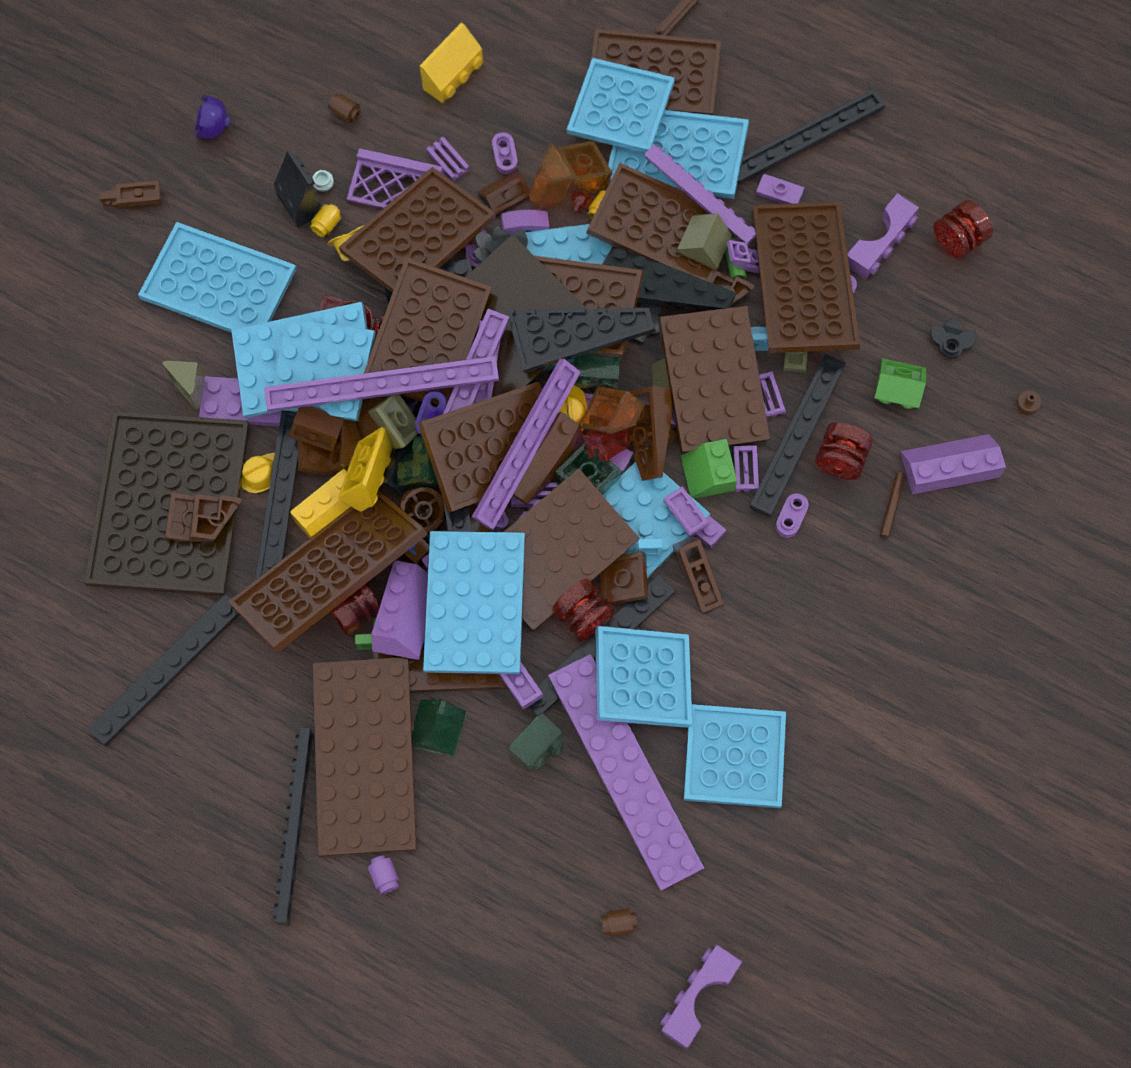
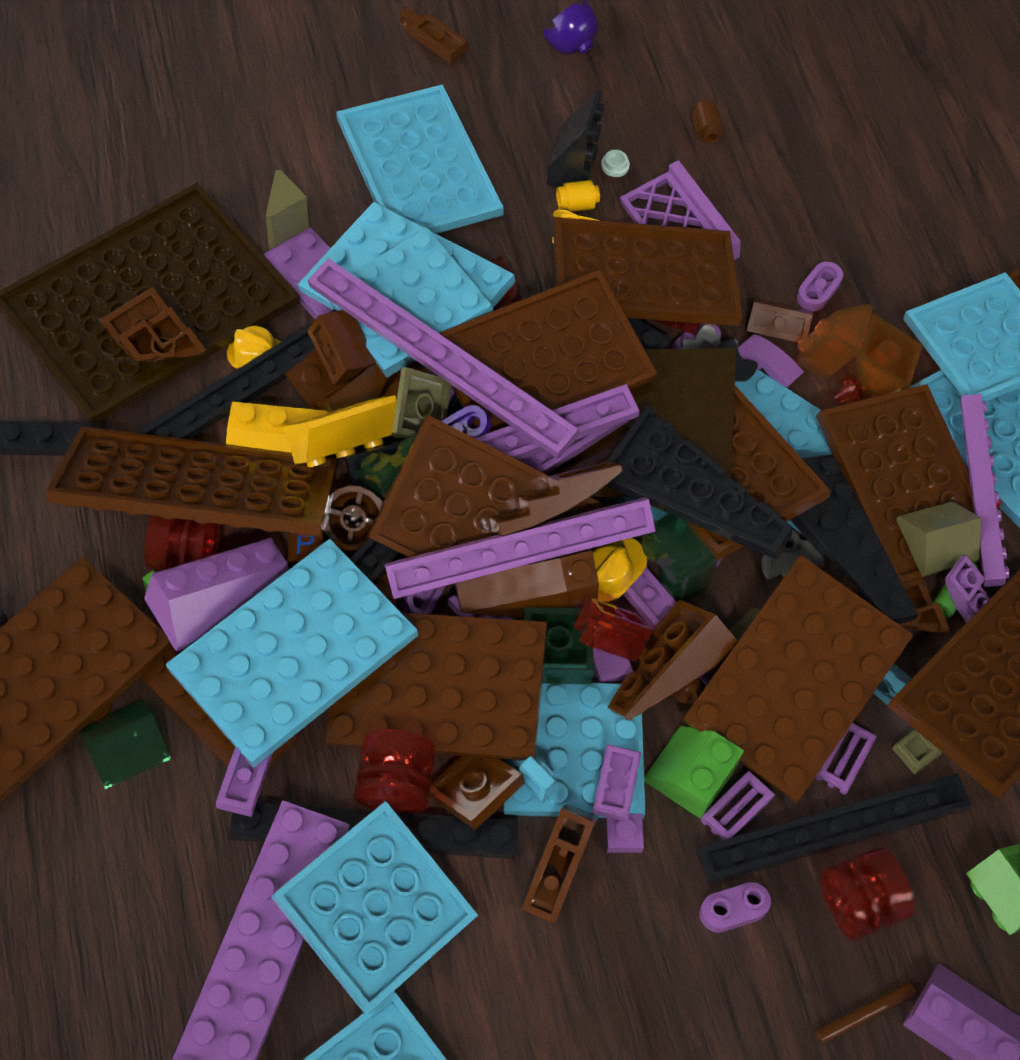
camera: 40 degrees right, 10 degrees down
yellow slope [420,23,483,103] -> none
medium lavender tile [426,137,470,182] -> none
clear green slope [508,713,563,772] -> none
clear orange slope [579,387,645,434] -> none
none -> reddish brown slope [490,461,622,536]

